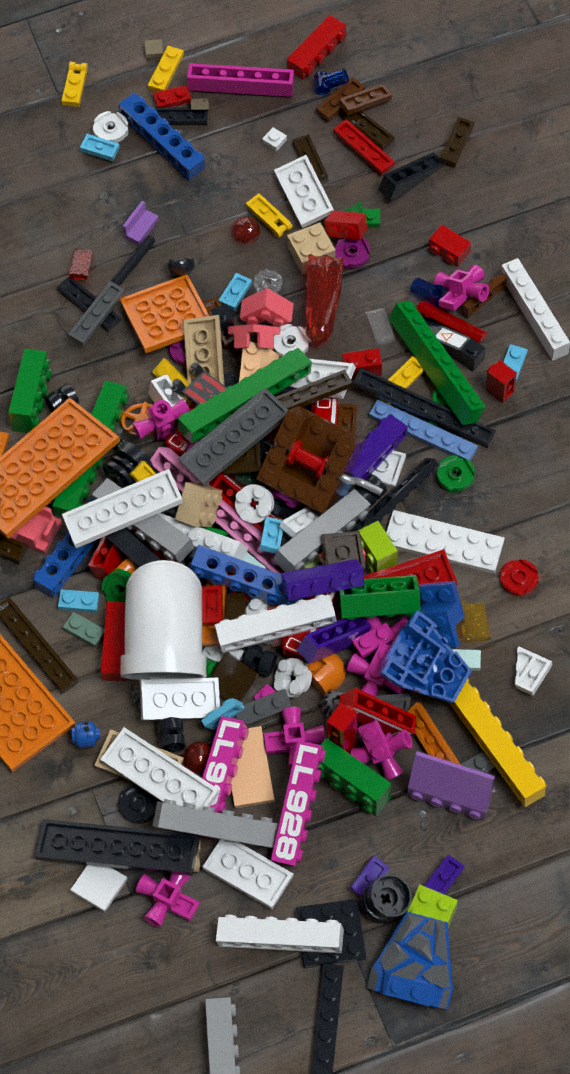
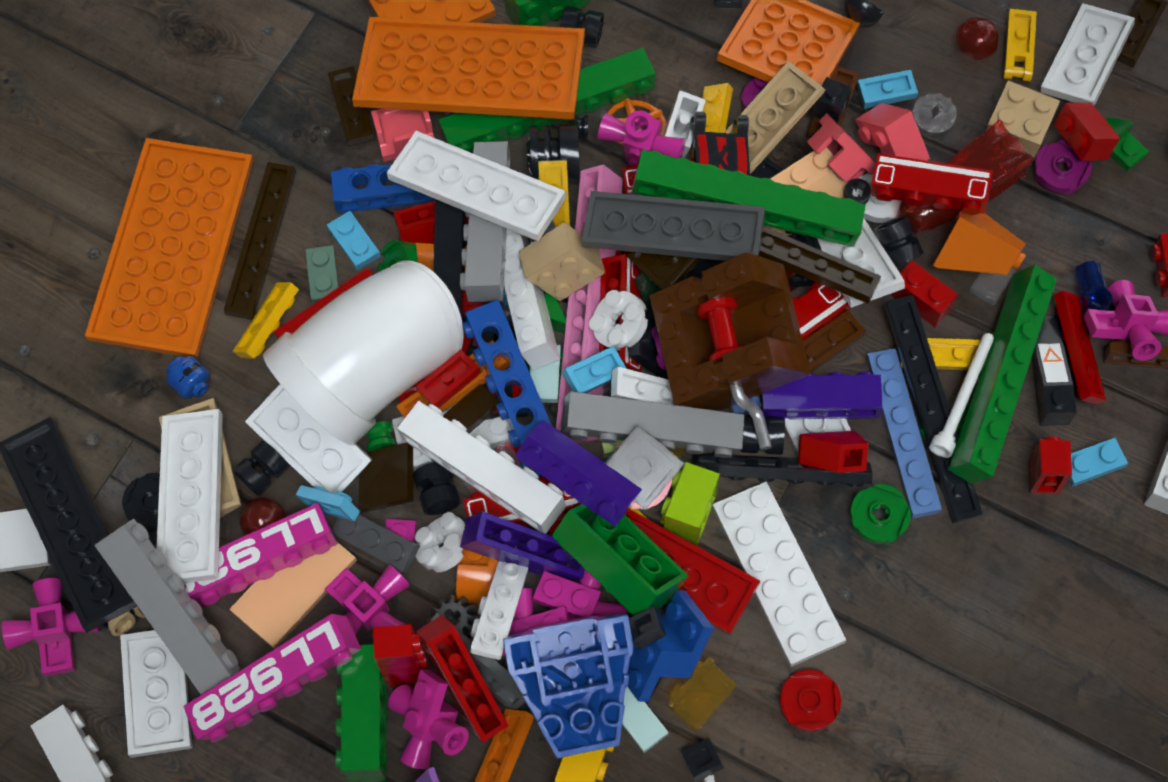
camera: 50 degrees right, 5 degrees up
none -> yellow plate [232,282,299,359]
none -> white bracket [470,561,528,660]
none -> black plate [629,605,666,650]
none -> black plate [681,738,724,782]
none -> red slope [797,431,869,473]
none -> black bush [844,178,871,204]
none -> red brick [871,153,993,215]
none -> black wheel [874,215,924,266]
none -> white piece [929,333,994,458]
none -> orange slope [933,213,1026,275]

